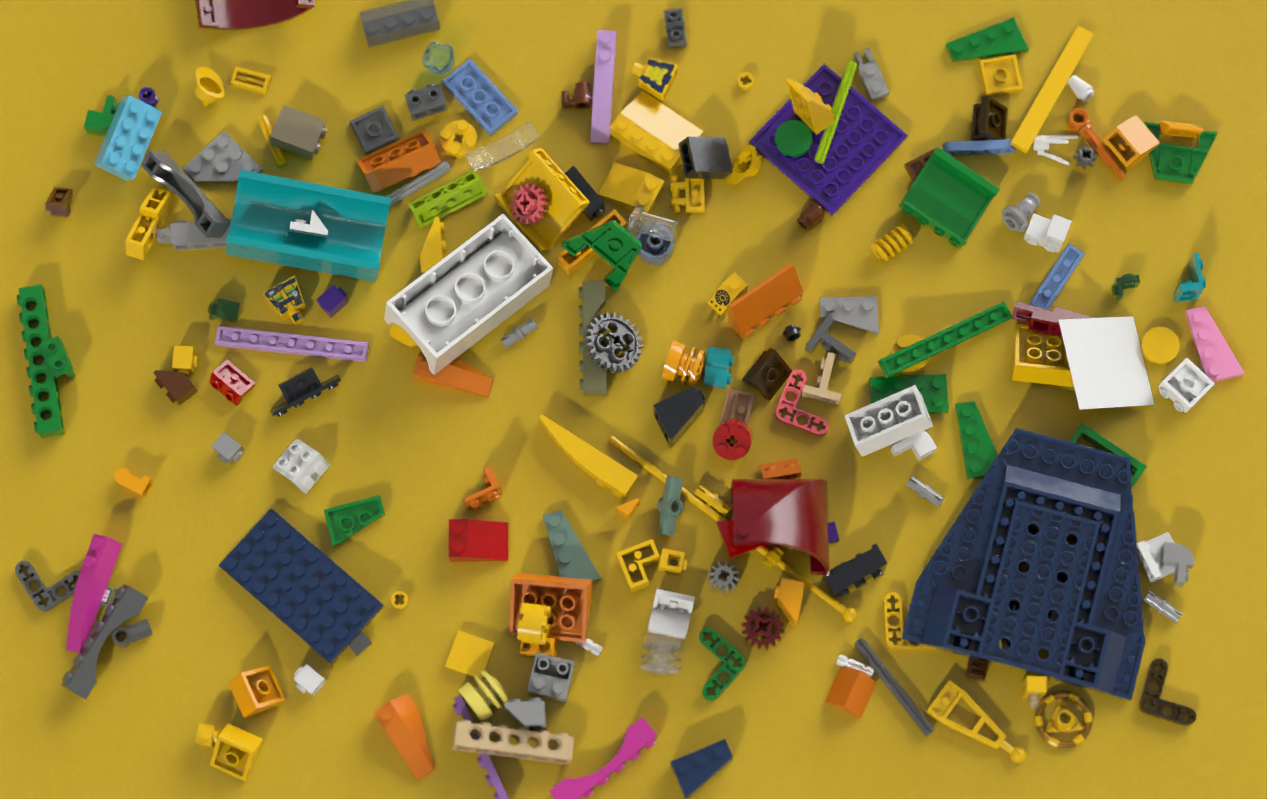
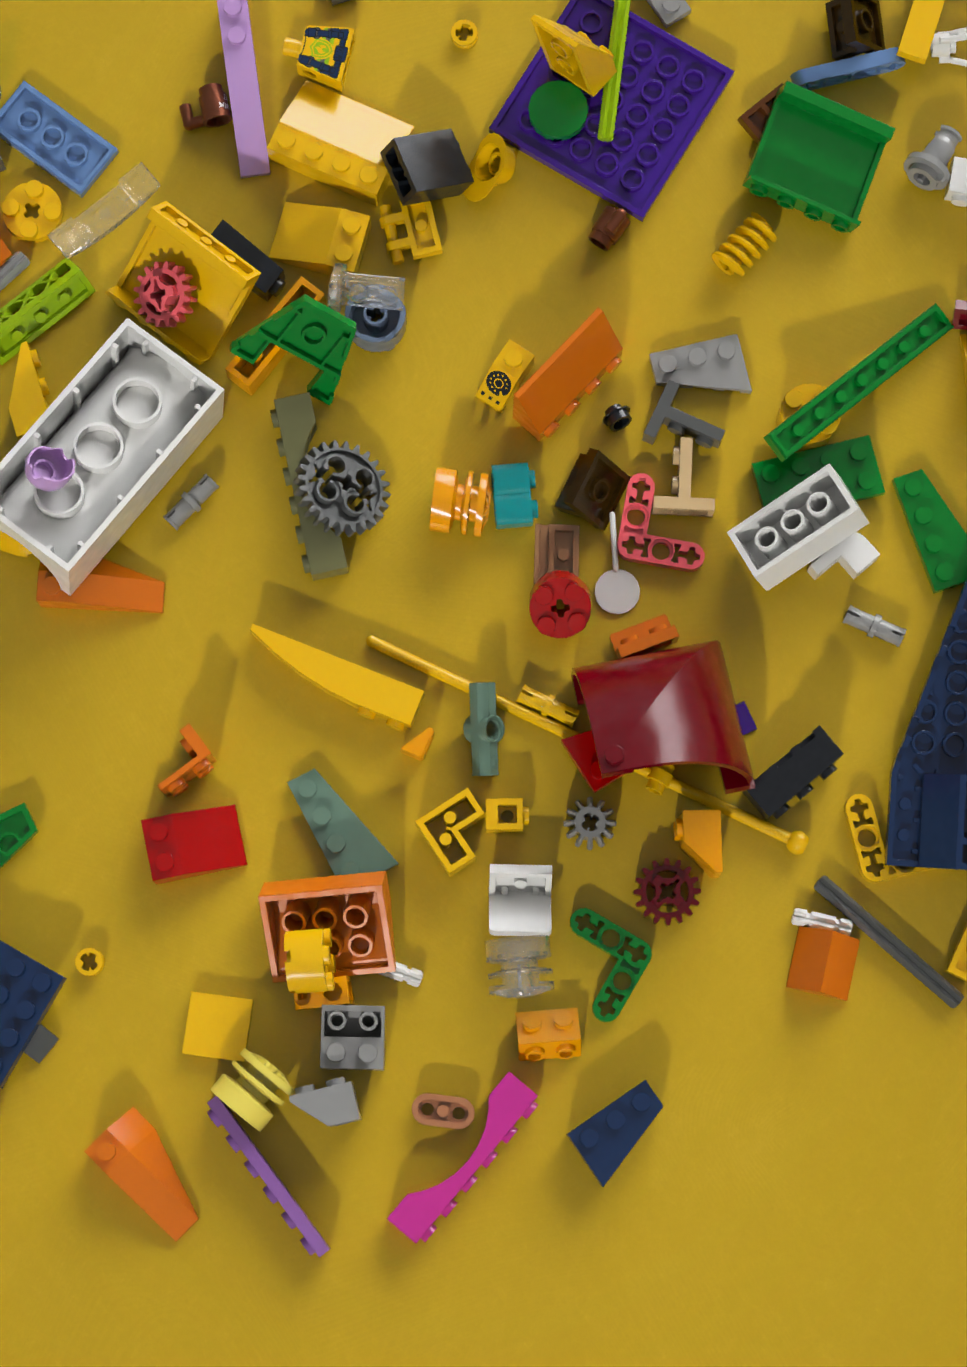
camera: 15 degrees left, 5 degrees up
tan brick [452,720,574,765] -> none
black slope [653,386,705,448] -> none
none -> lavender hair [25,446,75,492]
none -> nougat plate [412,1093,474,1129]
none -> light orange bracket [515,1008,581,1062]
none -> white piece [594,511,640,615]

